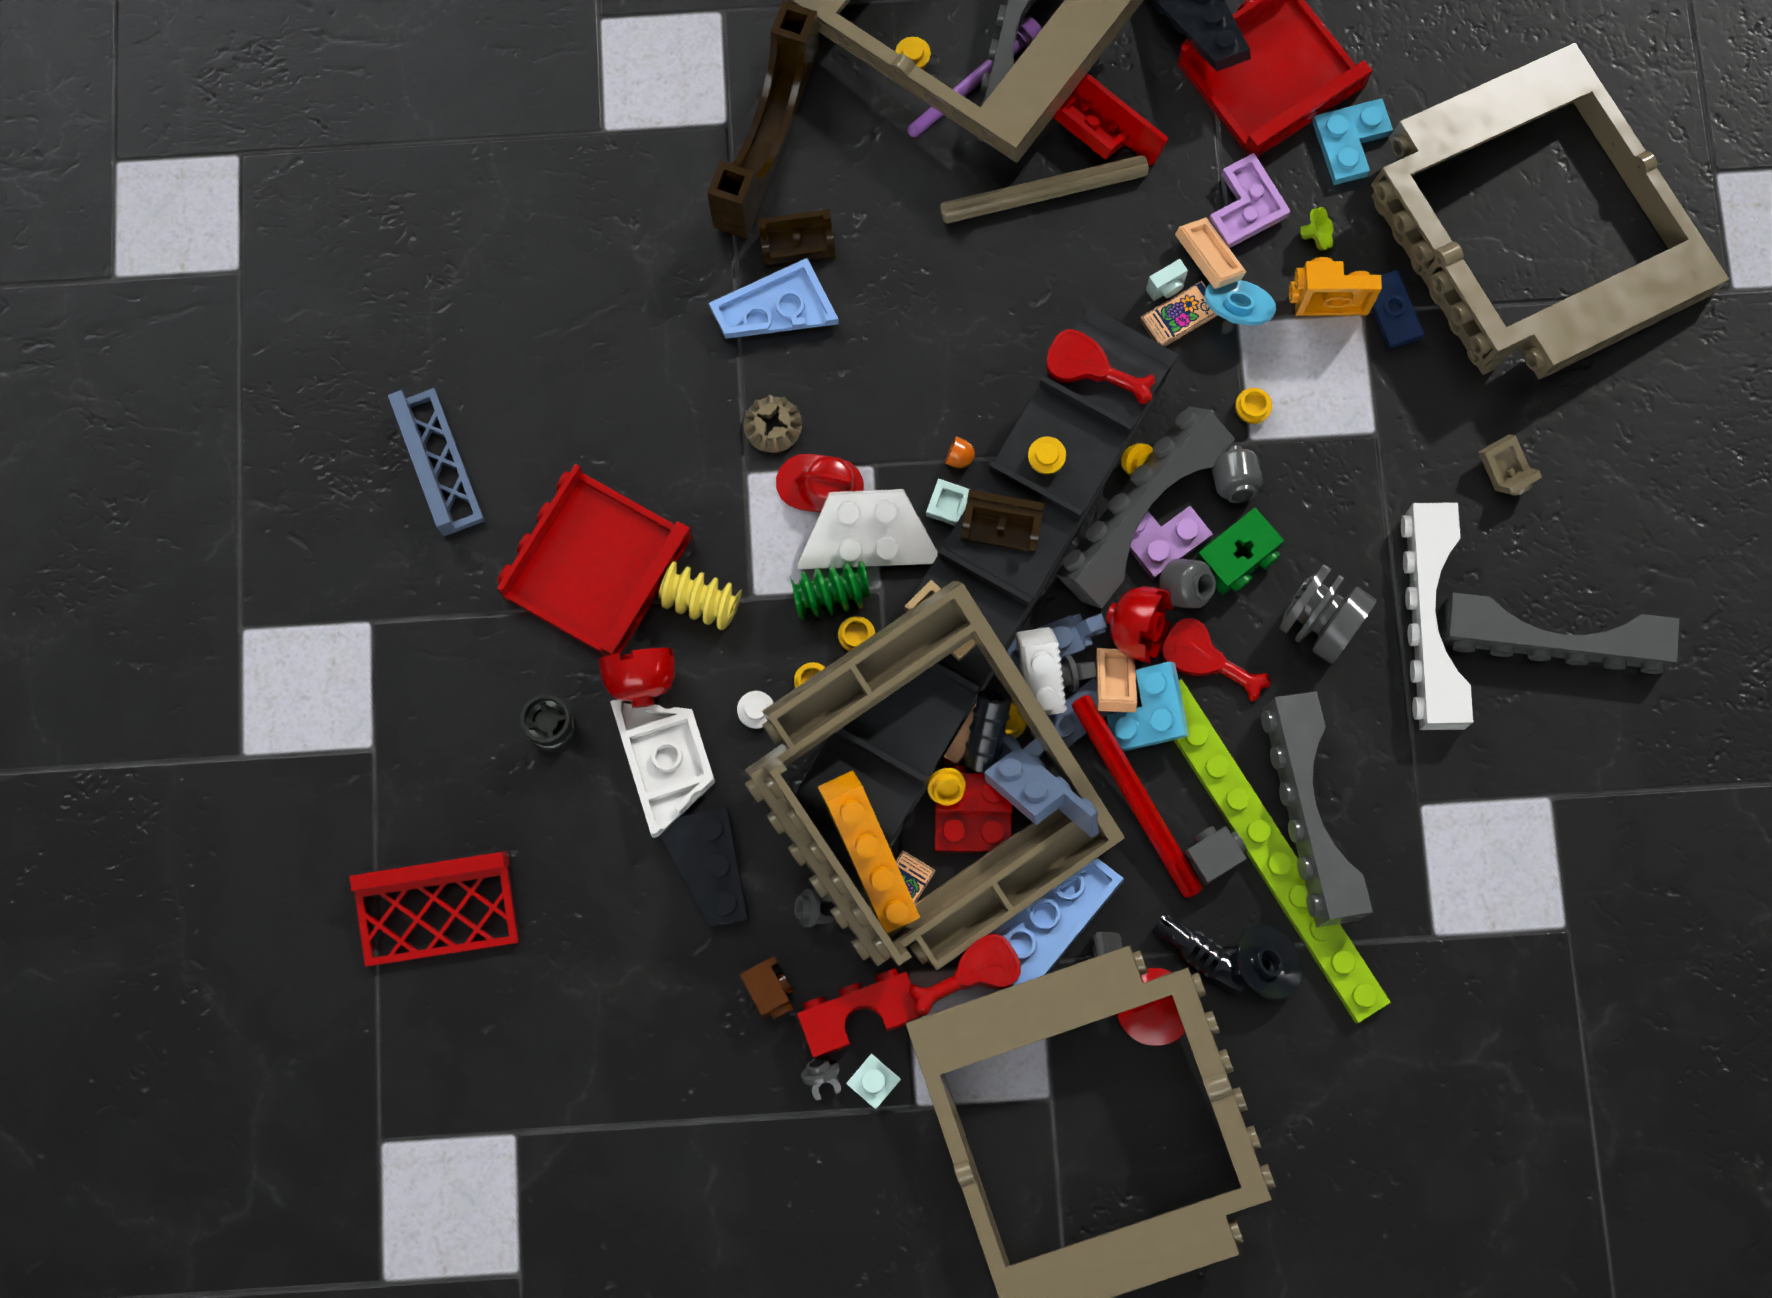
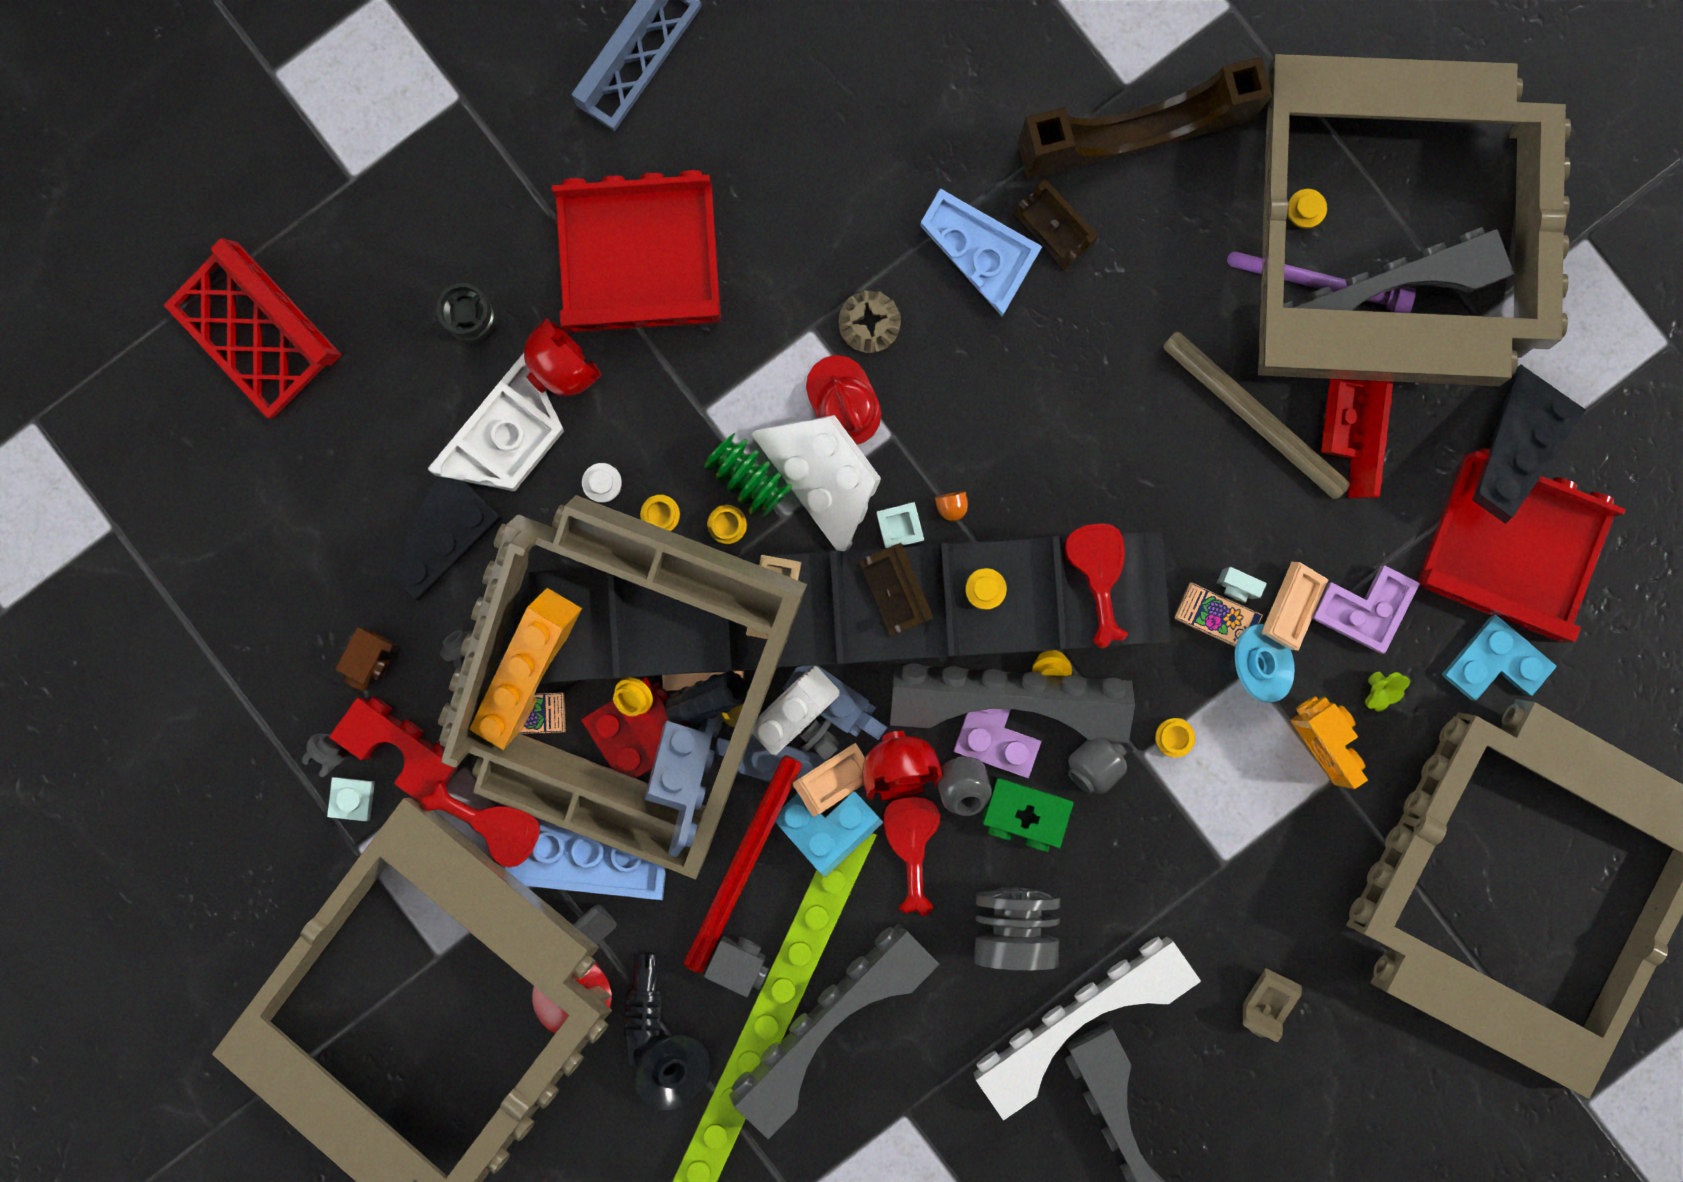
camera: 55 degrees right, 10 degrees up
light yellow piece [658,561,742,630] -> none
dark blue plate [1371,270,1424,350] -> none

